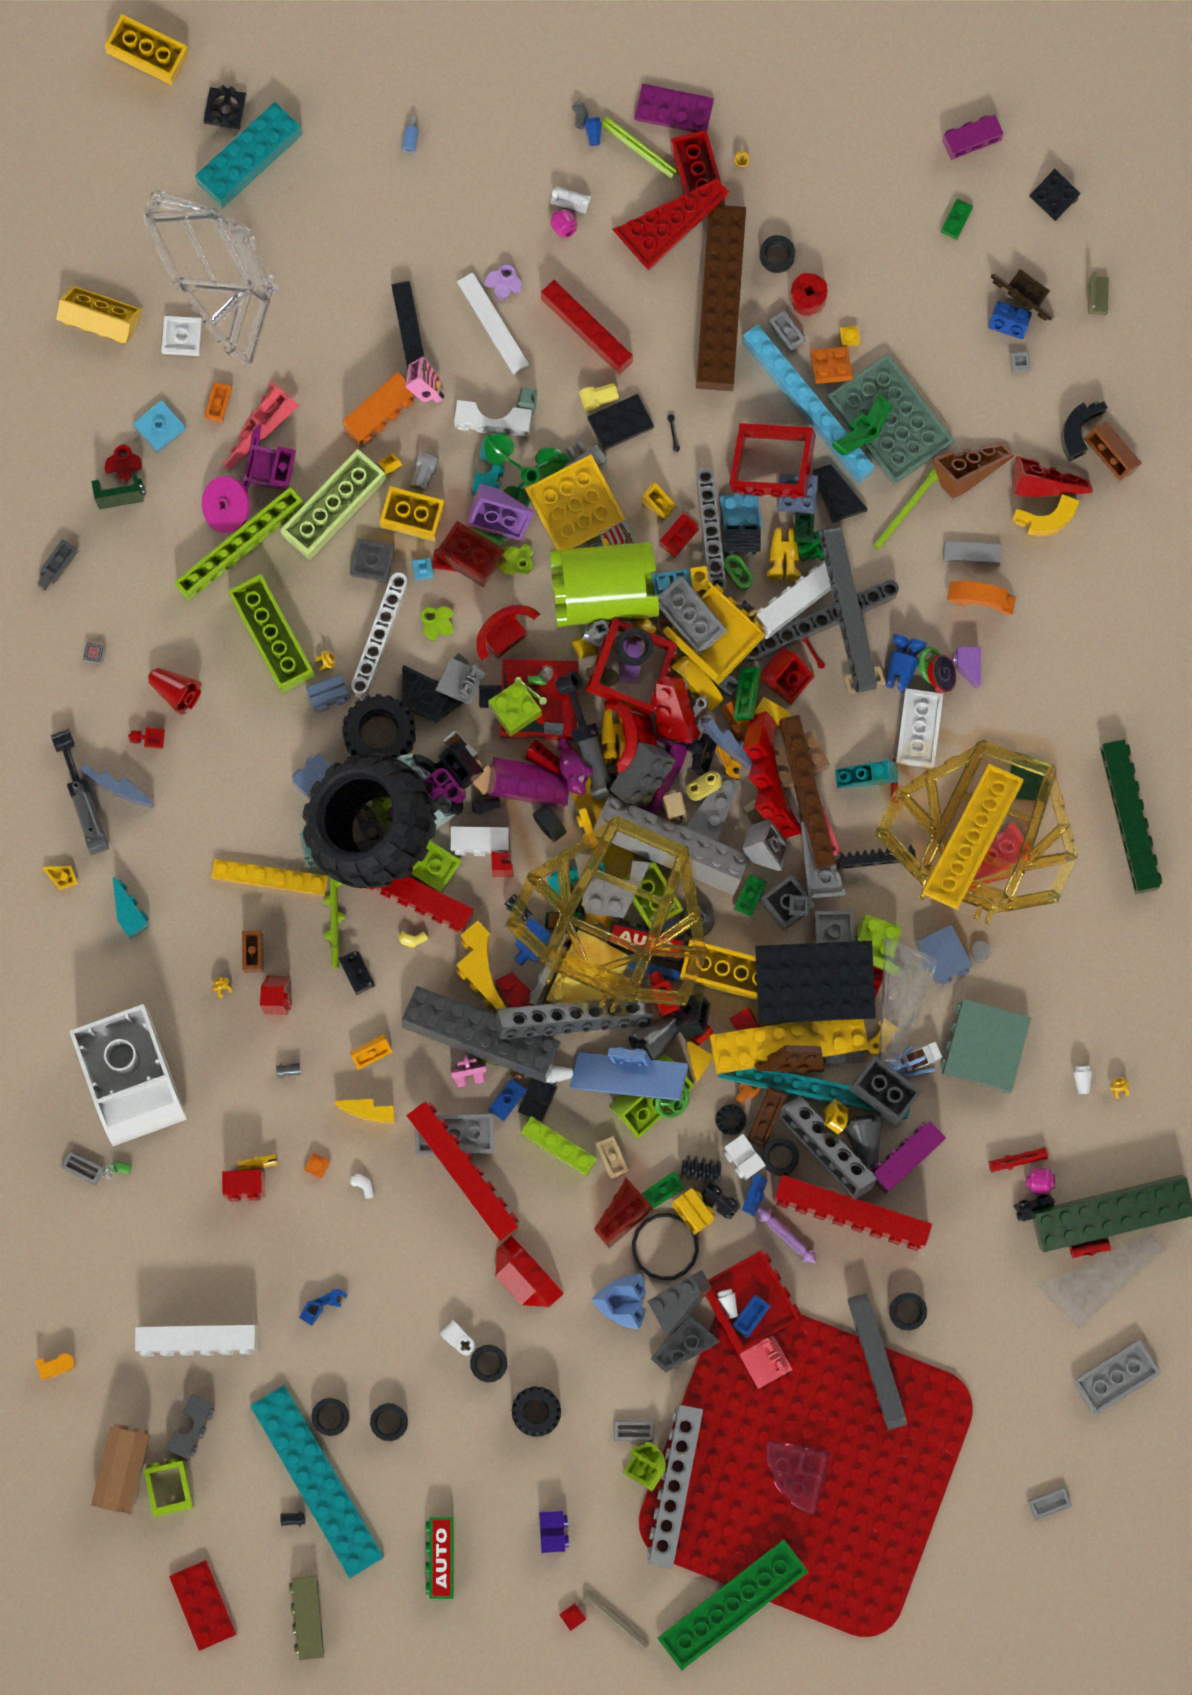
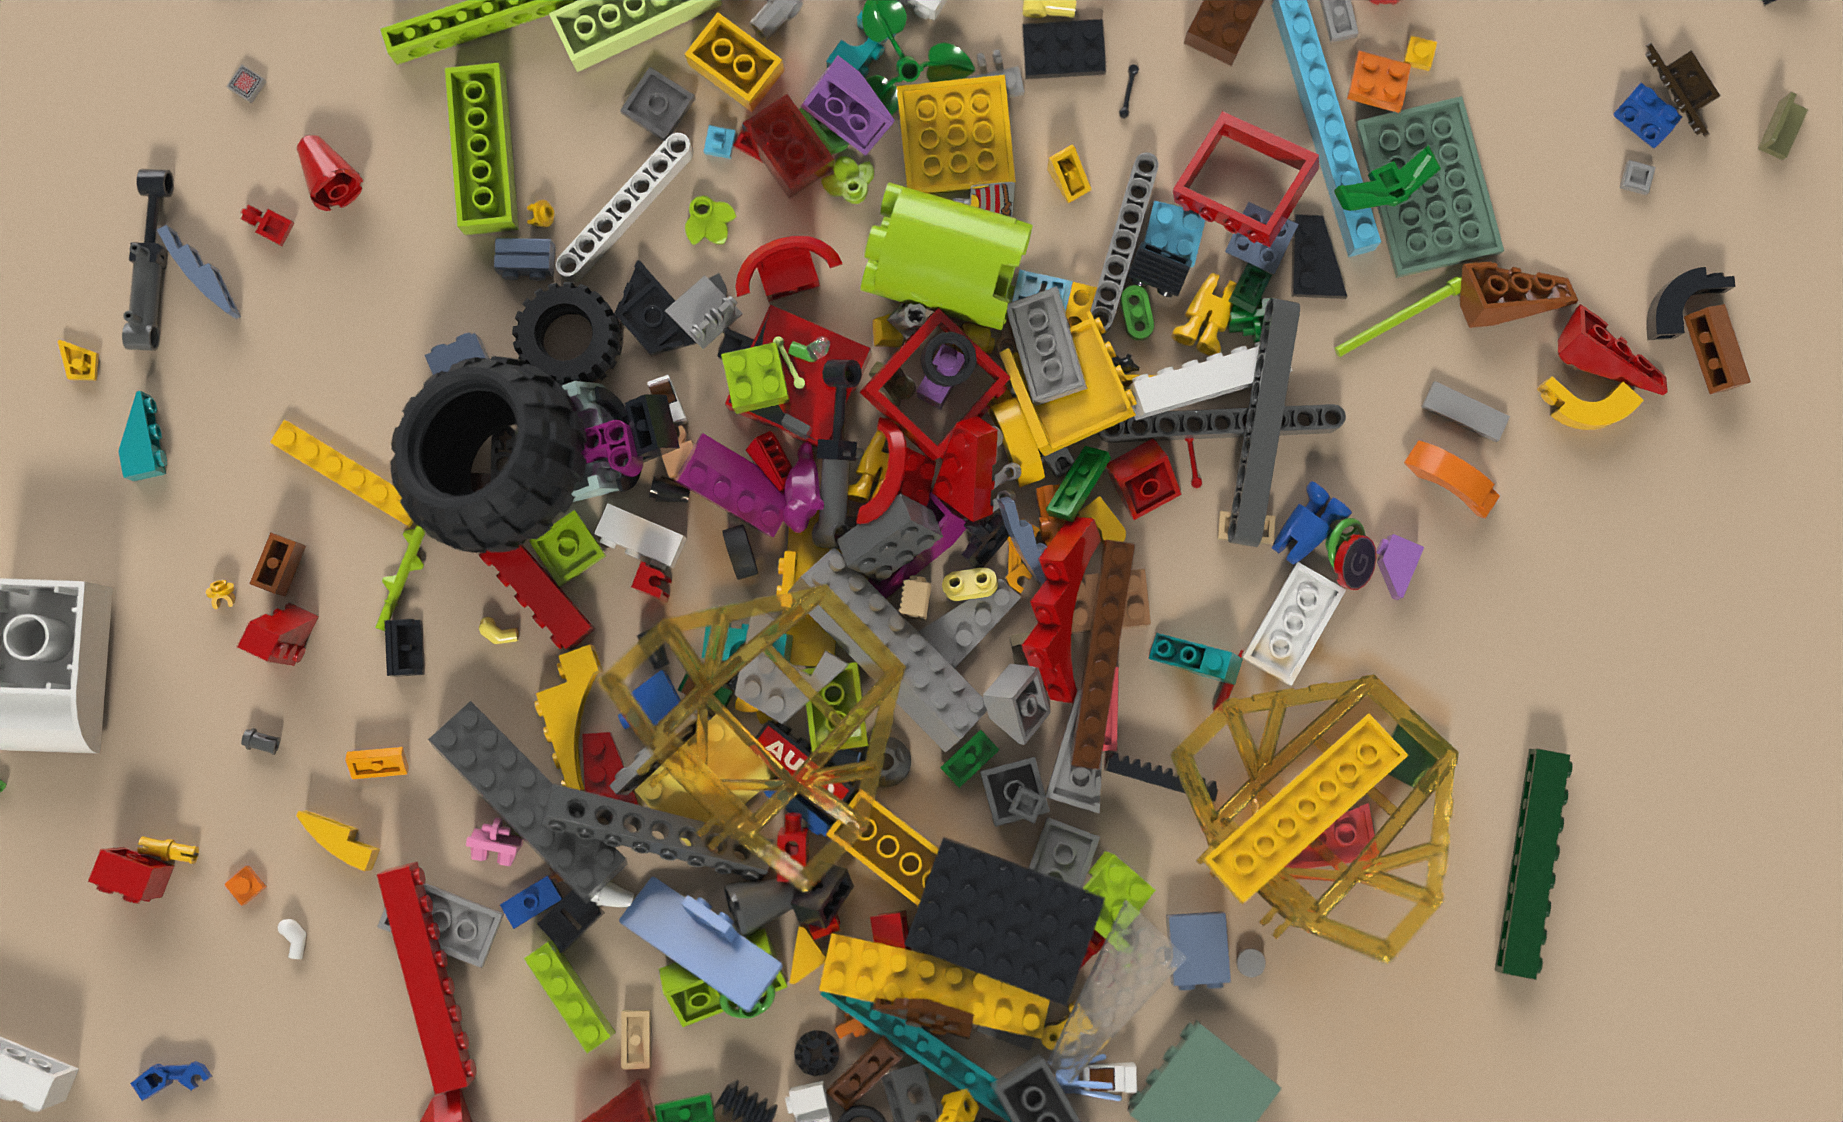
camera: 30 degrees right, 5 degrees up
red hinge [659,512,699,558] -> none

